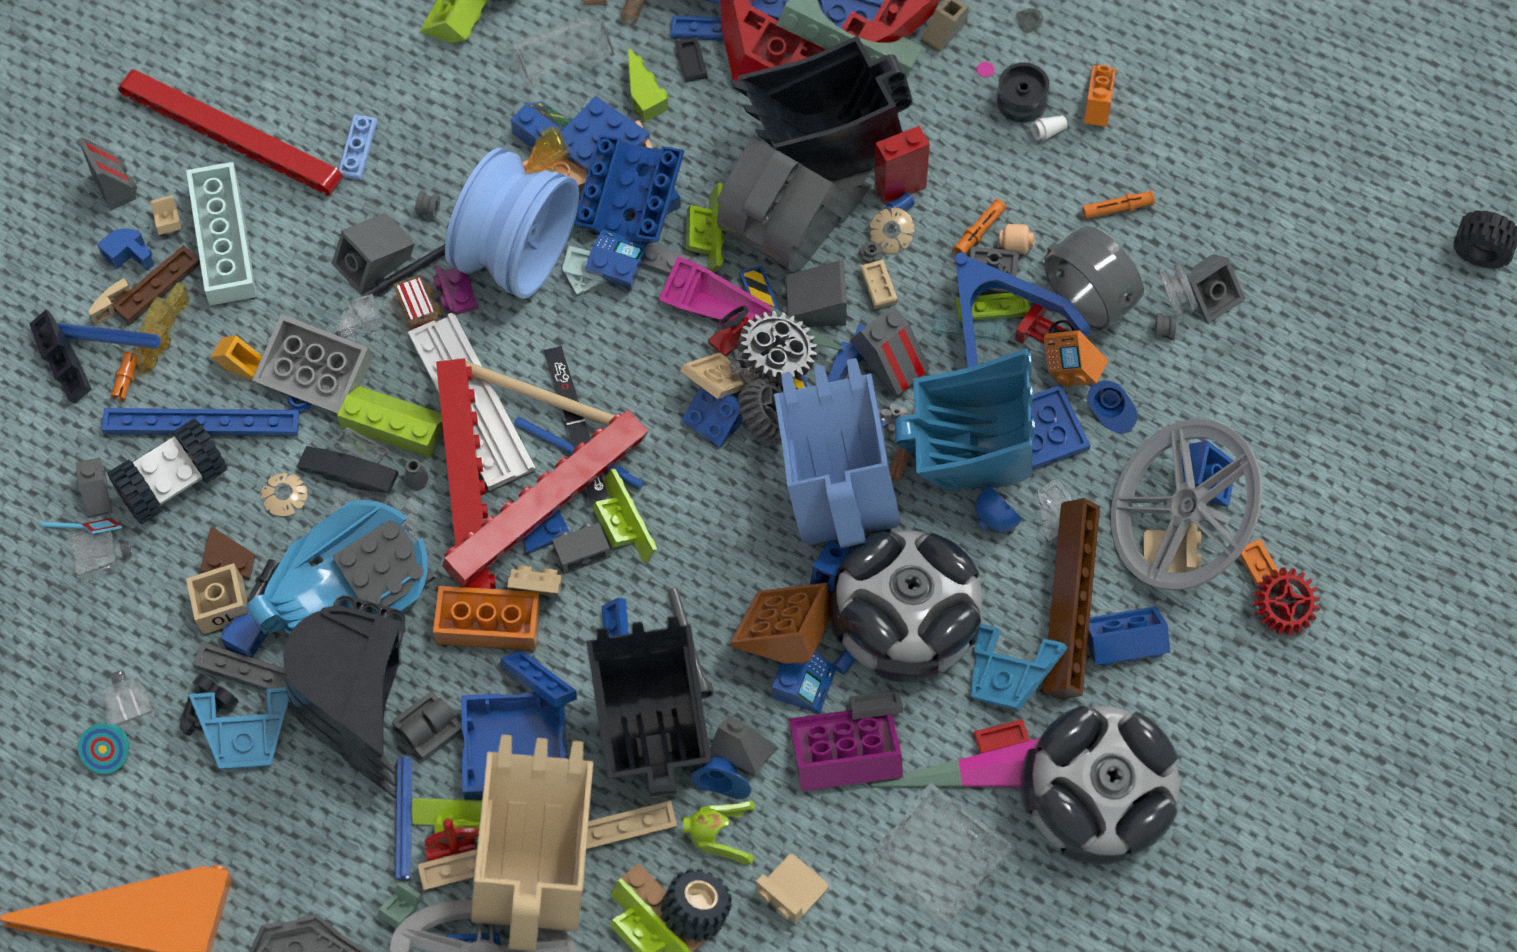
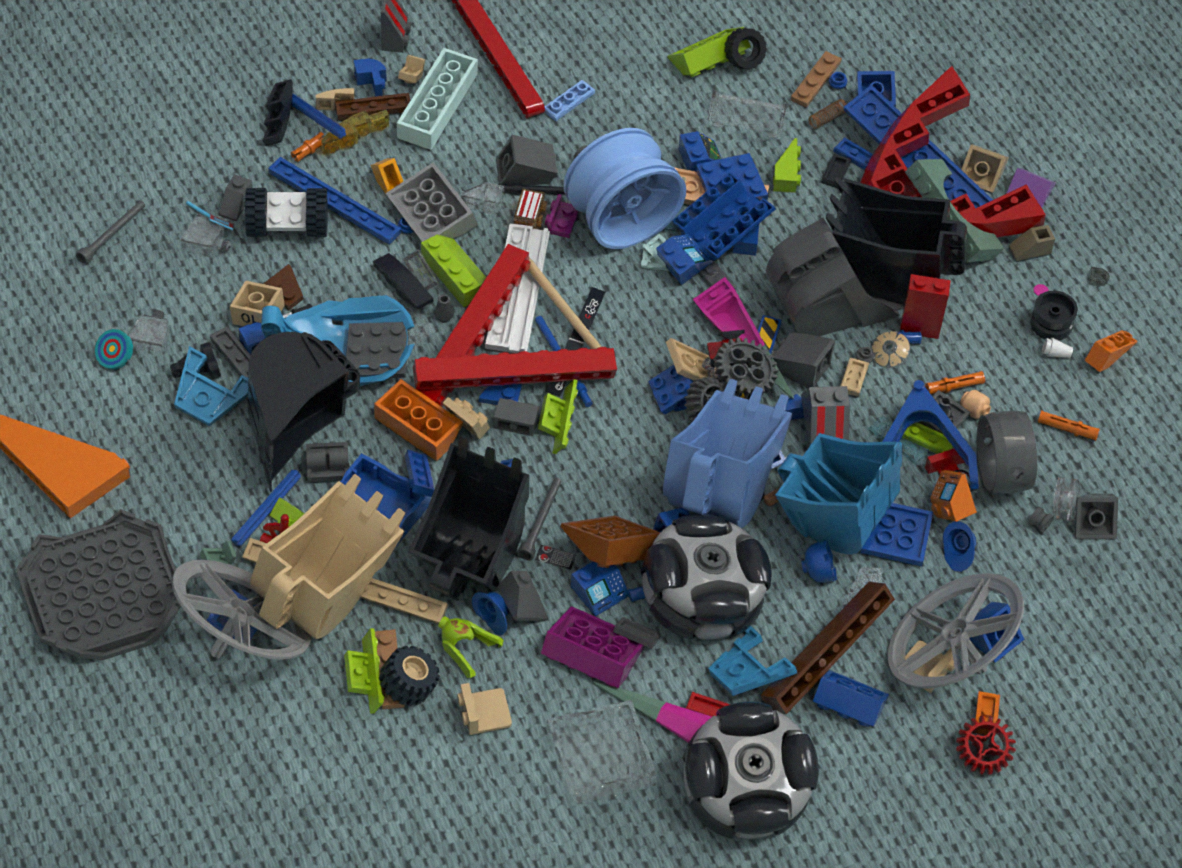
camera: 30 degrees right, 10 degrees down
tan dish [260,472,309,517] -> none
clear yellow slope [525,126,574,174] -> none
lime bracket [686,183,724,273] -> none
none -> black sticker [535,545,576,570]

